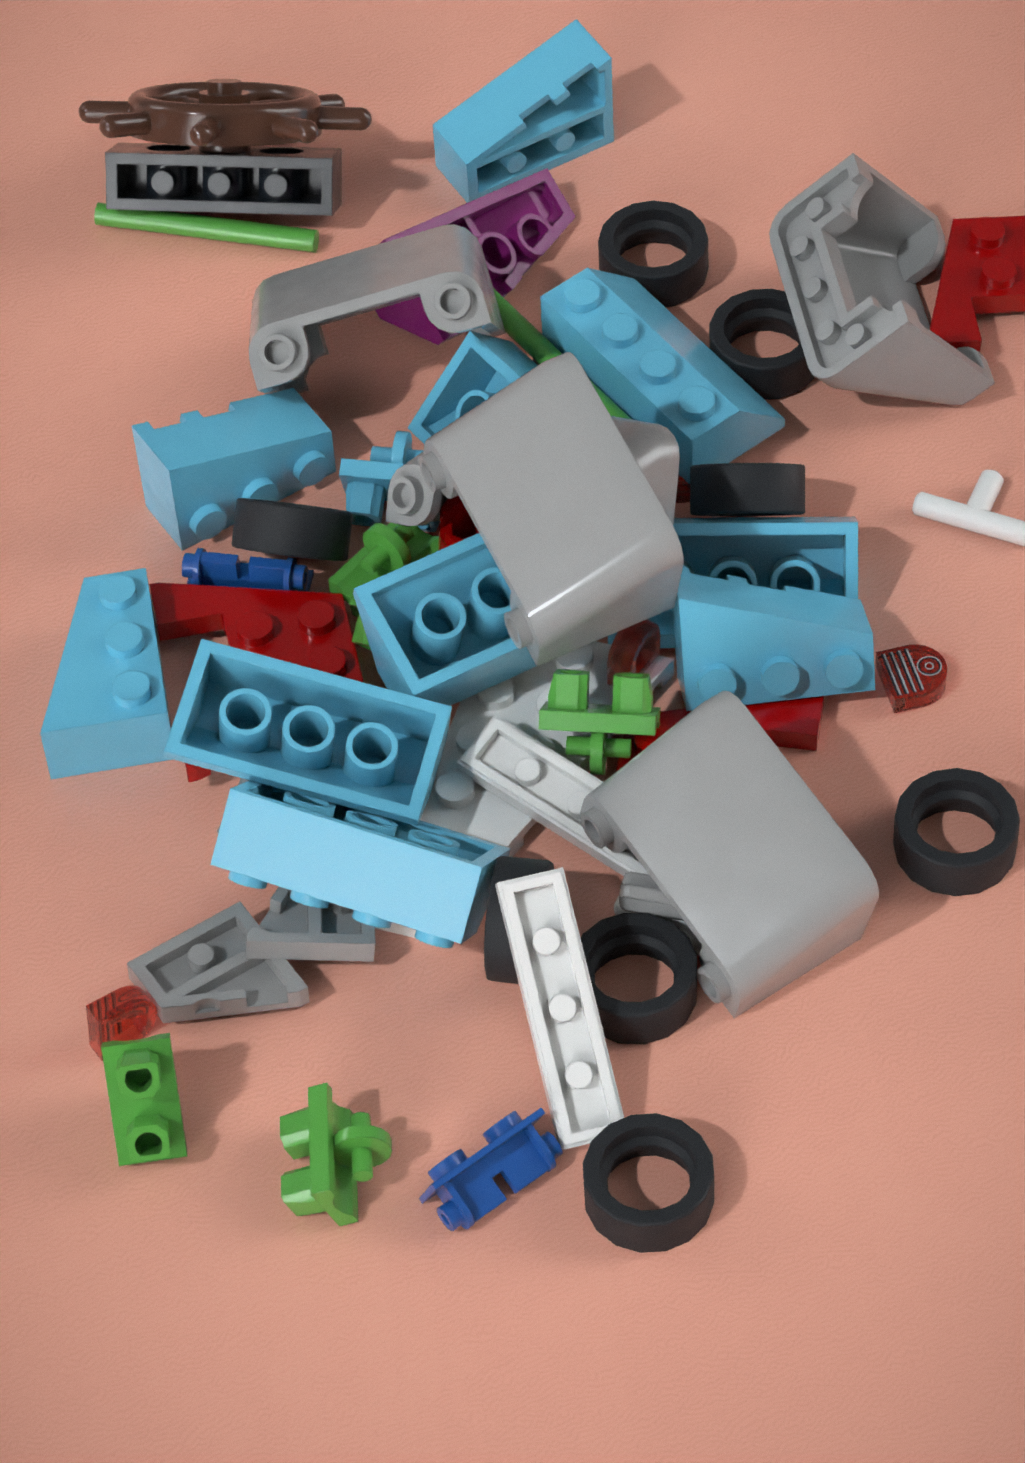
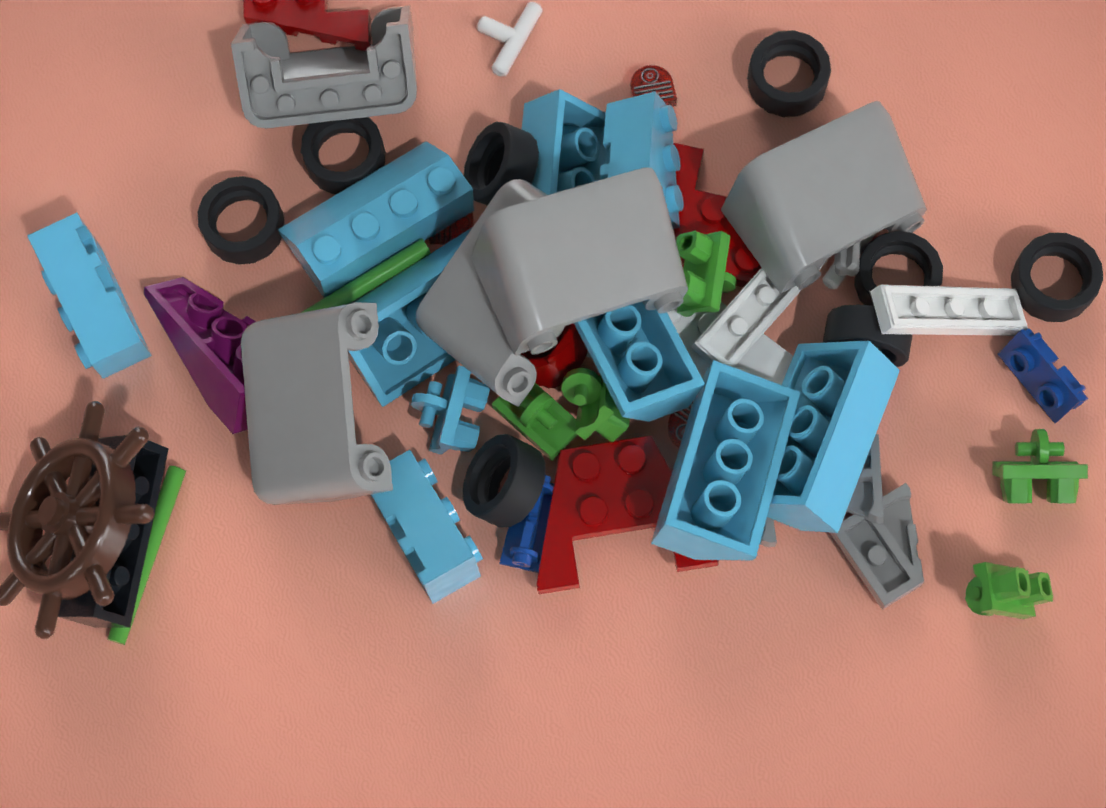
camera: 85 degrees left, 20 degrees up
medium azure wedge [40,568,173,779] -> none
clear red tile [86,985,157,1061] -> none

